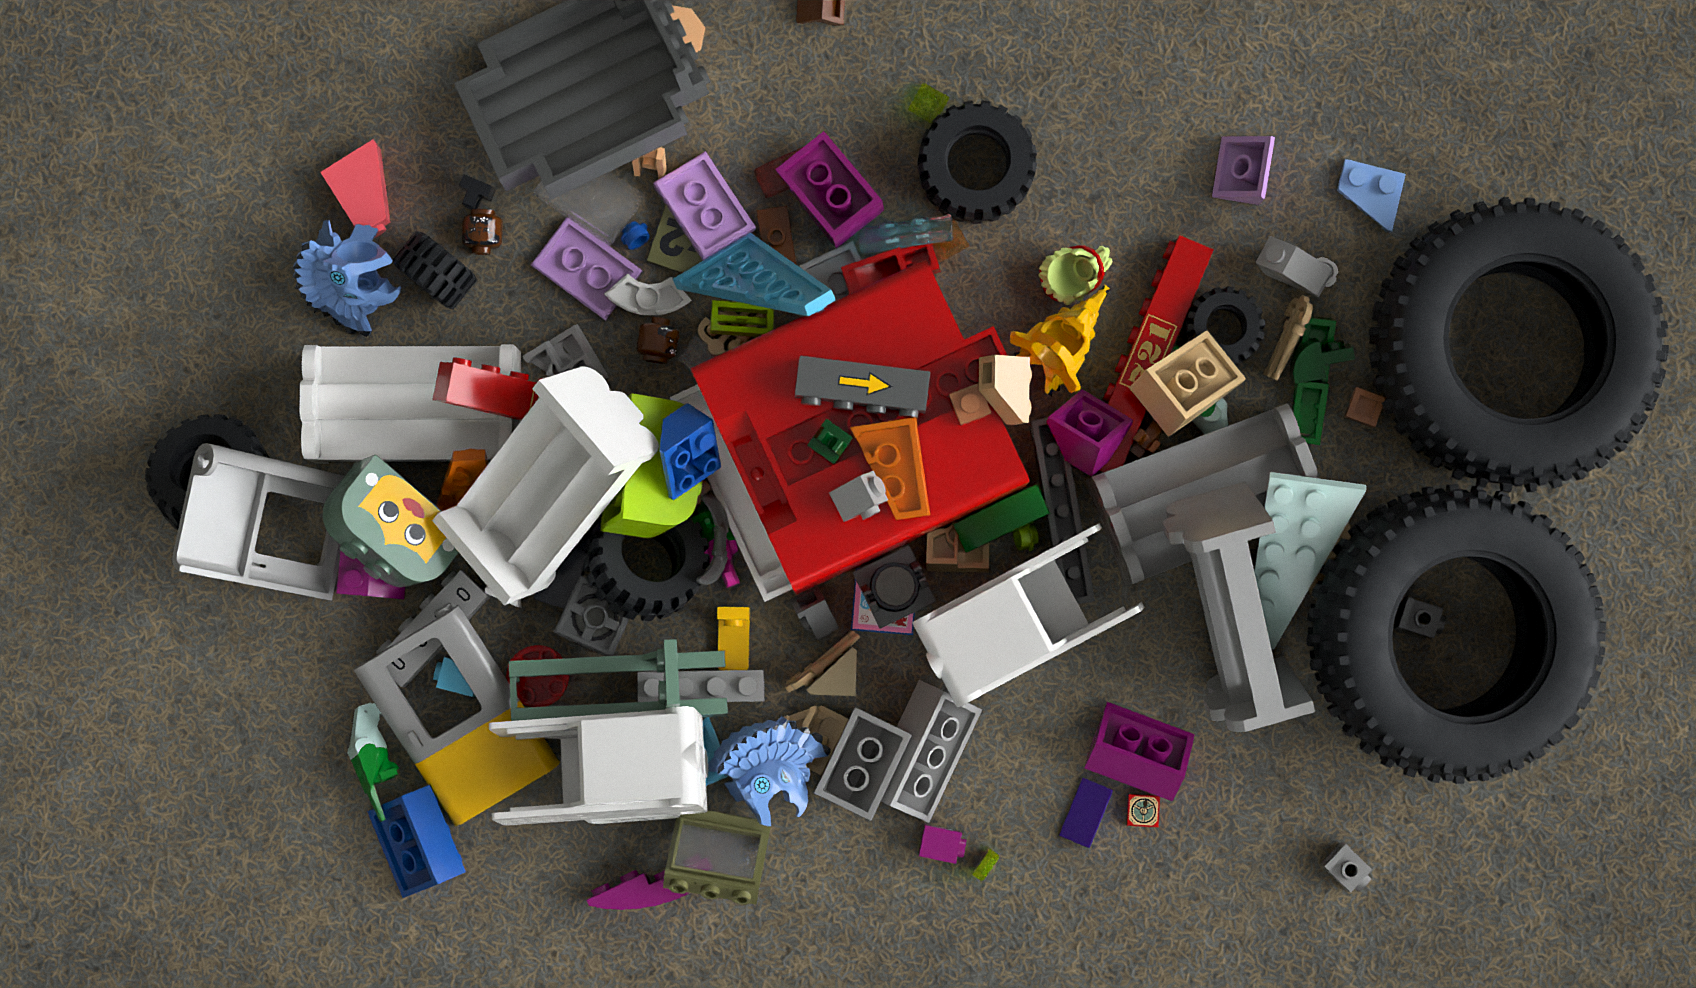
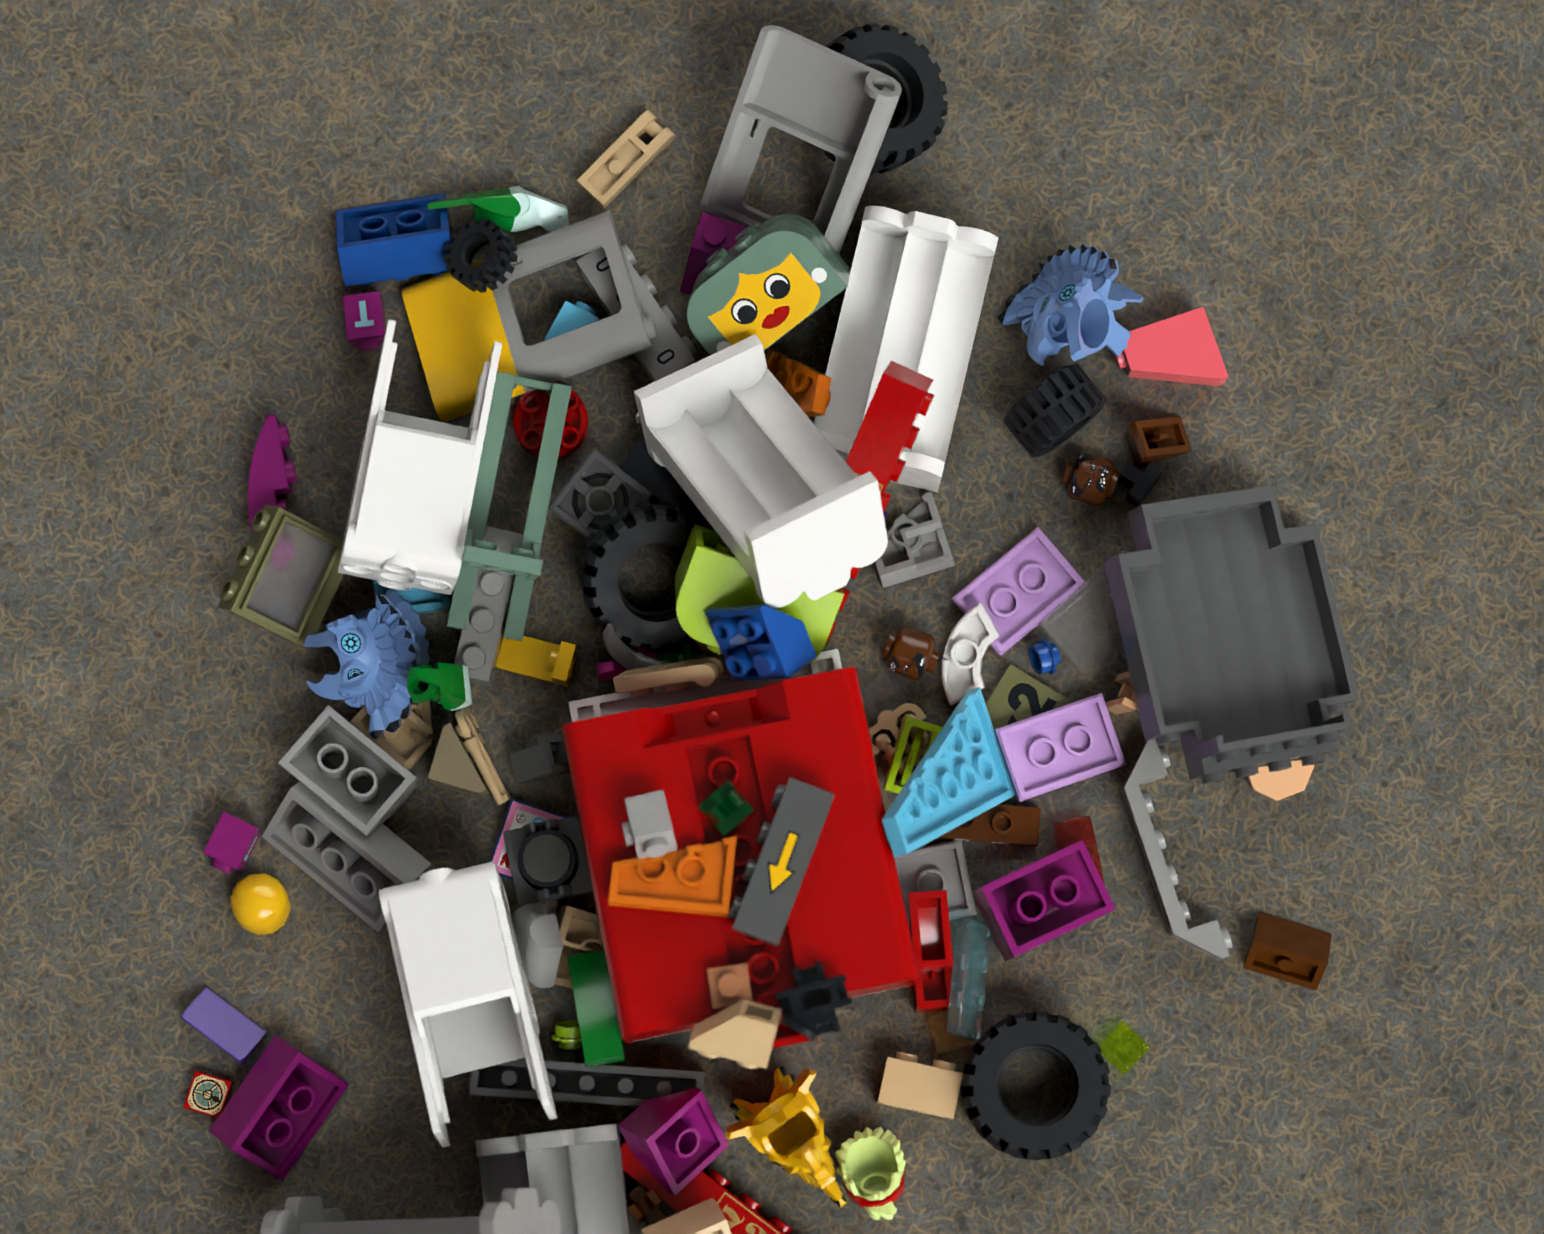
camera: 105 degrees right, 5 degrees down
clear neon green tile [971,848,1000,881] -> none
none -> yellow hair [230,873,291,935]
none -> magenta brick [343,291,386,351]
none -> green animal [407,662,473,711]
none -> black tyre [444,218,518,293]
none -> light grey brick [512,902,563,988]
none -> tan plate [577,110,676,209]
none -> tan plate [613,656,728,697]
none -> black piece [775,961,853,1042]
none -> tan brick [877,1051,963,1120]
none -> light grey slope [1121,740,1233,961]
none -> reddish brown slope [1125,416,1192,468]

